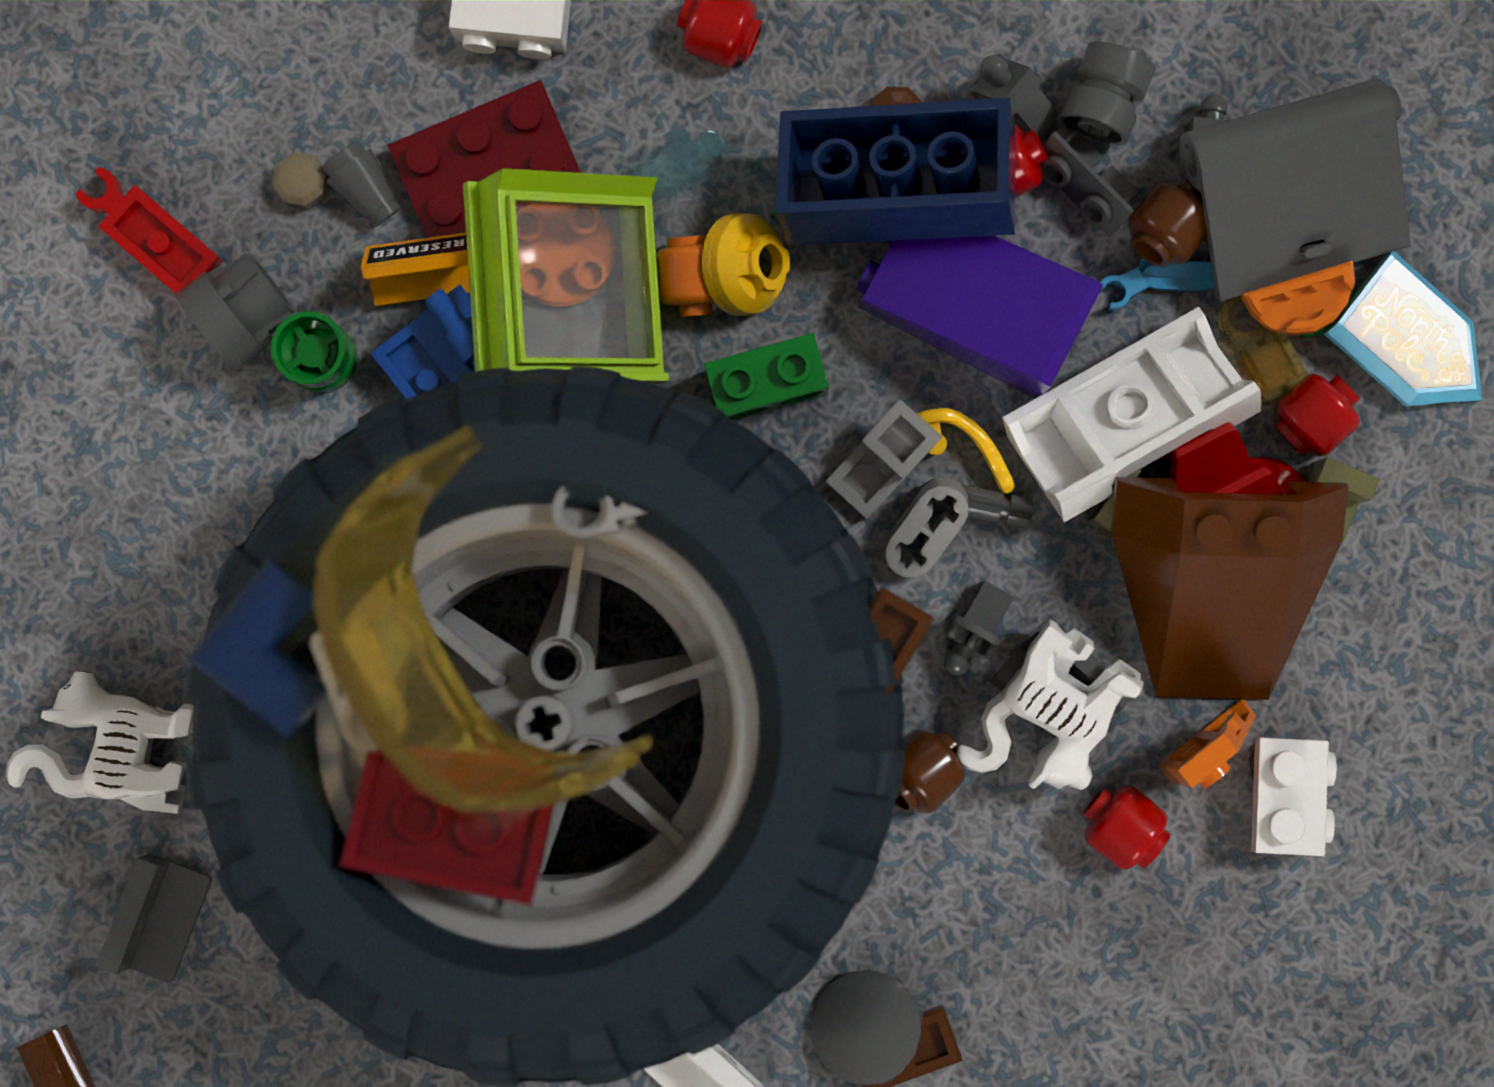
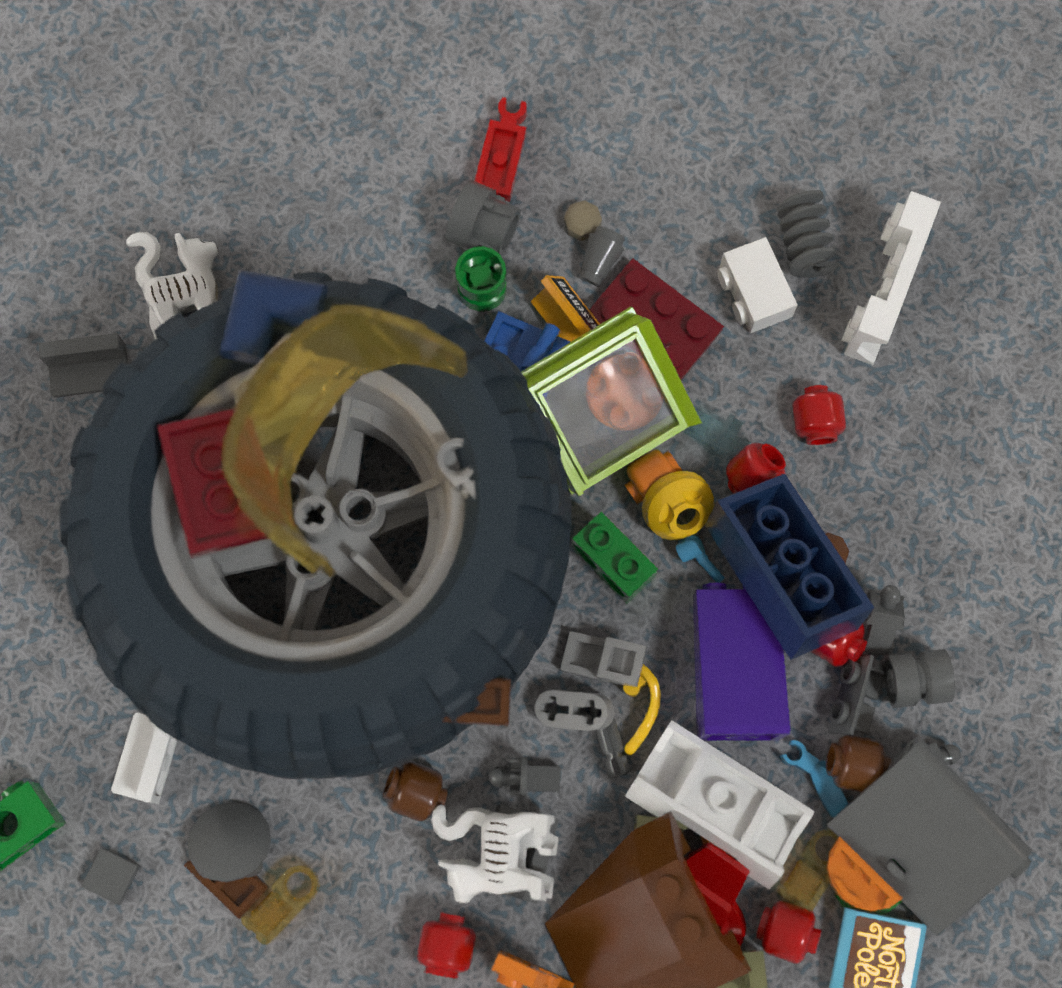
camera: 60 degrees right, 10 degrees down
none -> clear yellow piece [241,866,320,945]
none -> dark azure hand [676,535,725,583]
none -> red head [726,442,786,494]

